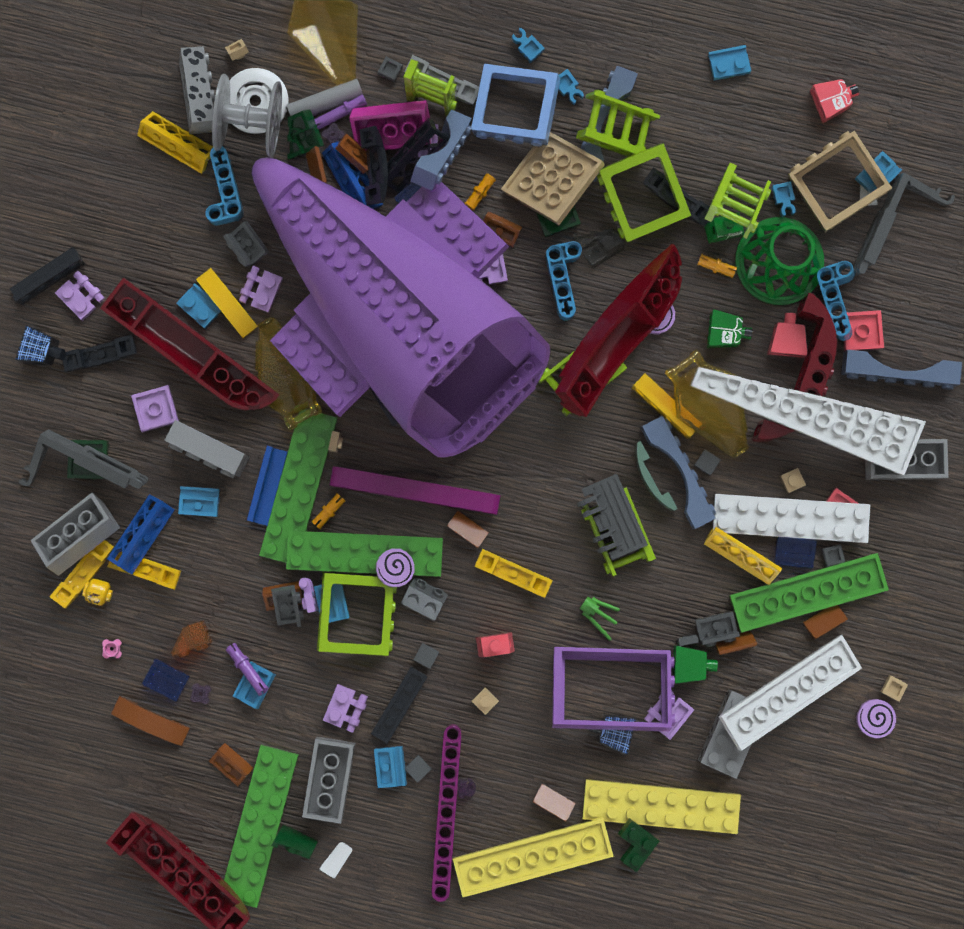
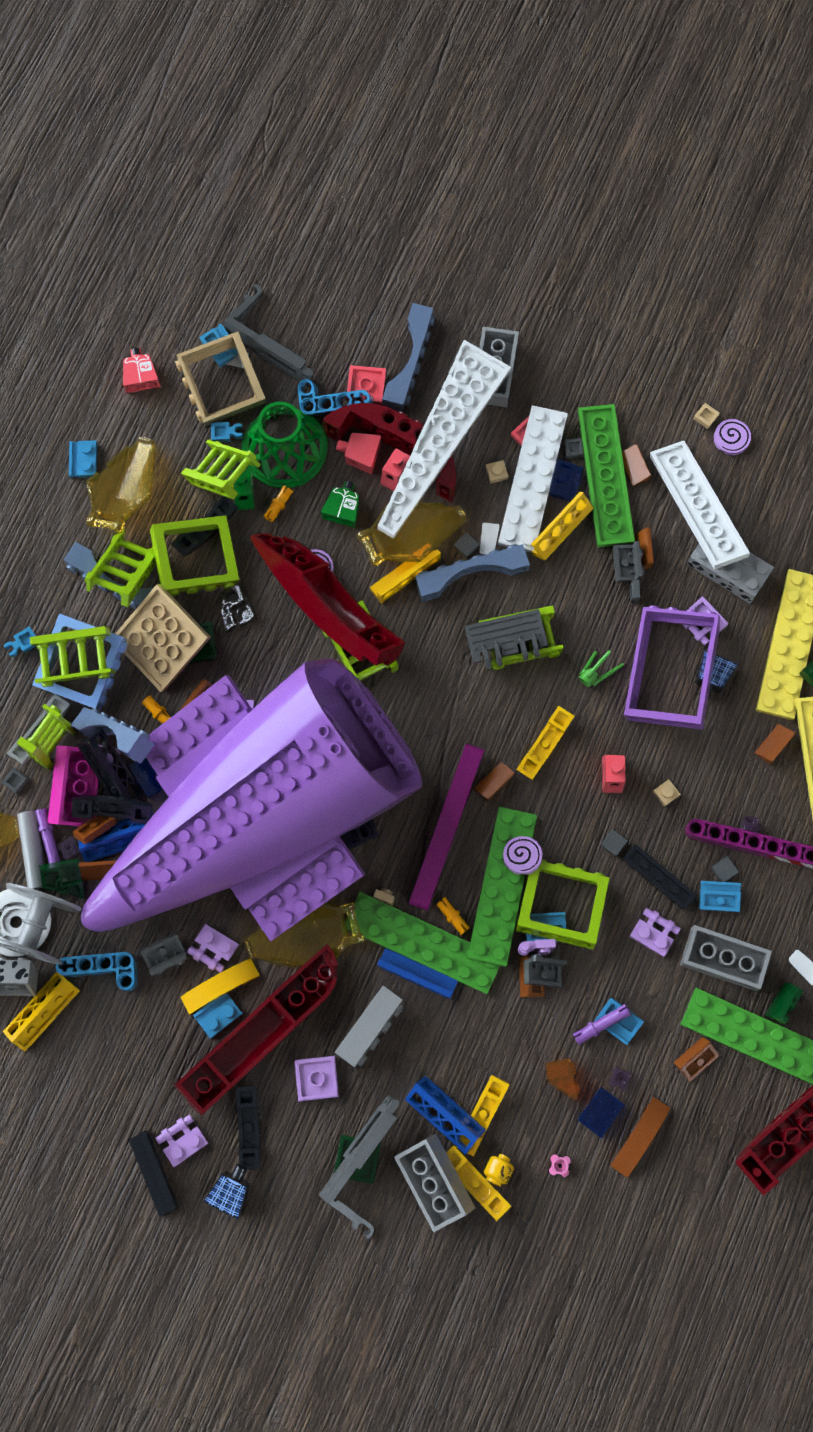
camera: 75 degrees left, 10 degrees down
dark azure plate [178,486,220,517] -> none
dark grey bracket [401,577,448,621] -> none
dark azure beam [545,241,582,321] -> none
dark azure plate [558,69,584,105] -> none
sand green slope [635,441,678,511] -> none
green torso [673,645,718,683] -> none
none -> lime fence [30,626,116,687]
none -> clear yellow windscreen [86,437,156,533]
none -> coral torso [380,449,410,491]
none -> white sticker [480,523,499,555]

